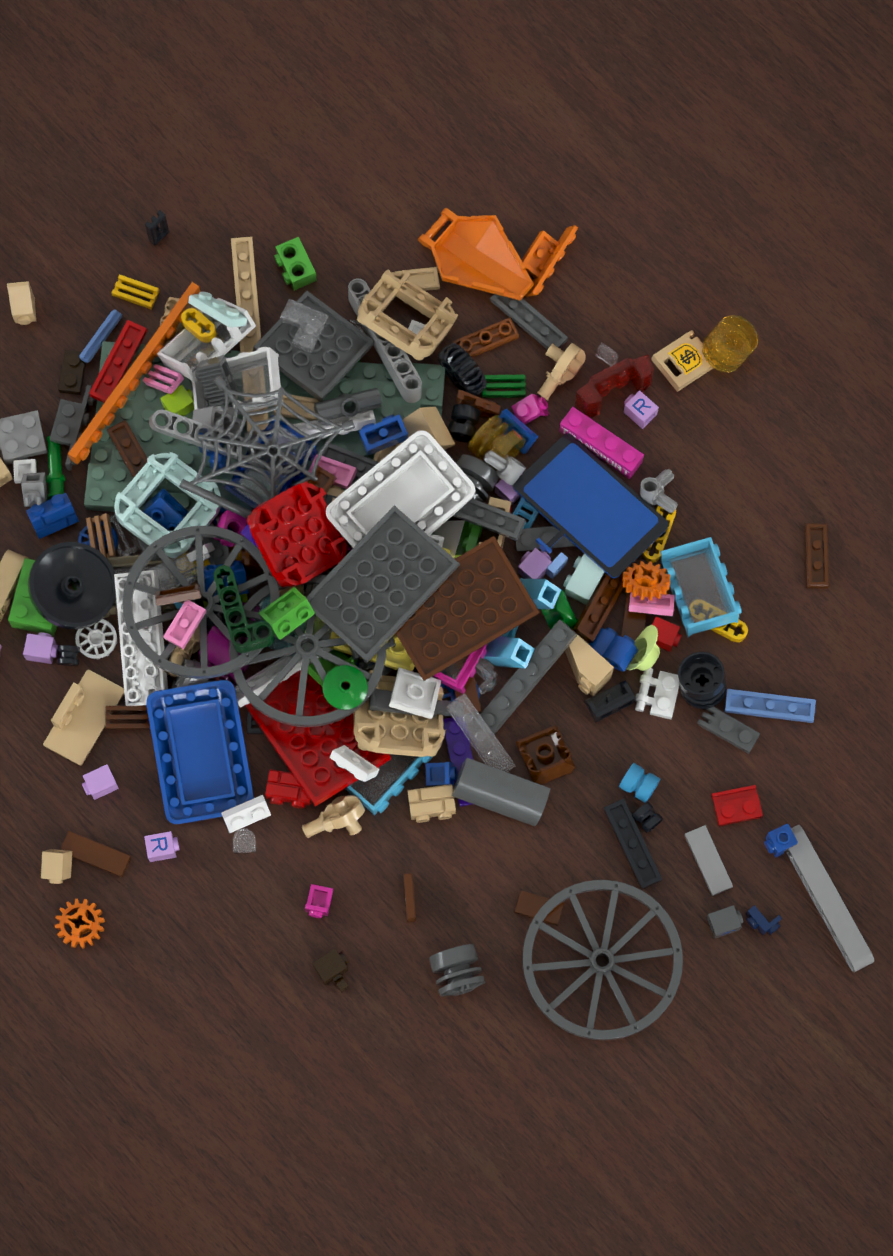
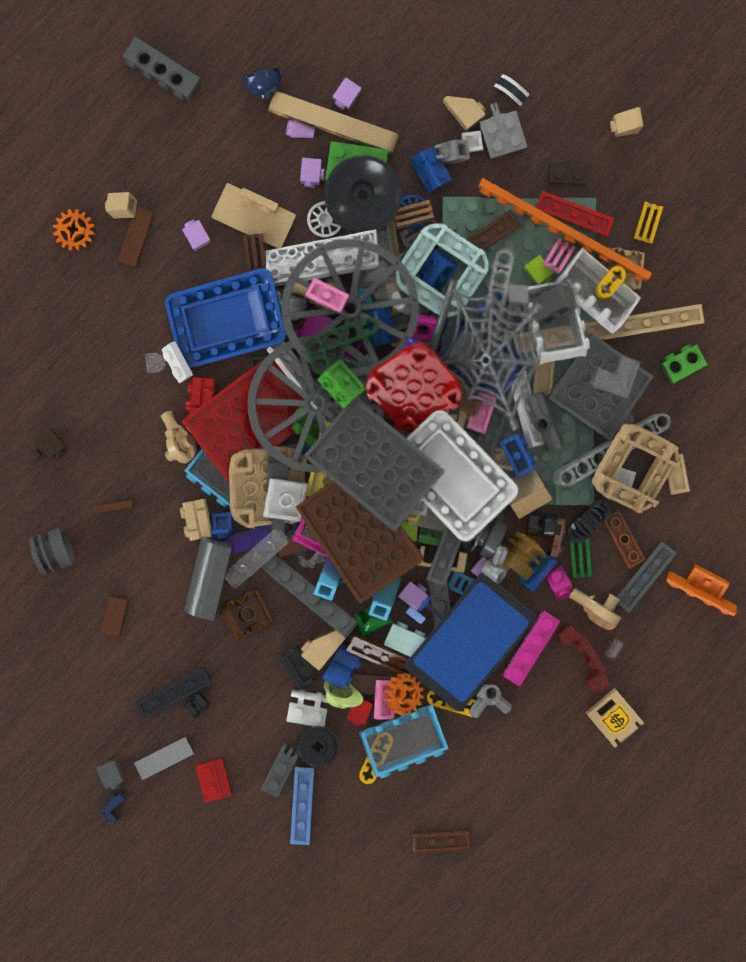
camera: 90 degrees right, 15 degrees up
green pin [46,436,66,500] -> none
dark grey bracket [50,384,95,471] -> none
black wheel [57,645,80,666] -> none
medium blue axle [79,309,122,363] -> none
lavender brick [144,831,180,862] -> none
black tile [145,210,169,246] -> none
reddish brown tile [155,584,201,606] -> none
light aqua plate [188,292,247,327] -> none
dark pink bracket [305,884,334,918] -> none
green dish [323,665,368,710] -> none
white plate [329,745,379,782] -> none
orange windscreen [418,208,534,301] -> none
dark grey wheel [522,880,683,1040] -> none
dark azure wheel [619,763,660,803] -> none
lavender brick [624,390,659,429] -> none
clear yellow wheel [702,315,759,372] -> none
blue bracket [764,824,798,858] -> none
light grey beam [785,825,874,972] -> none

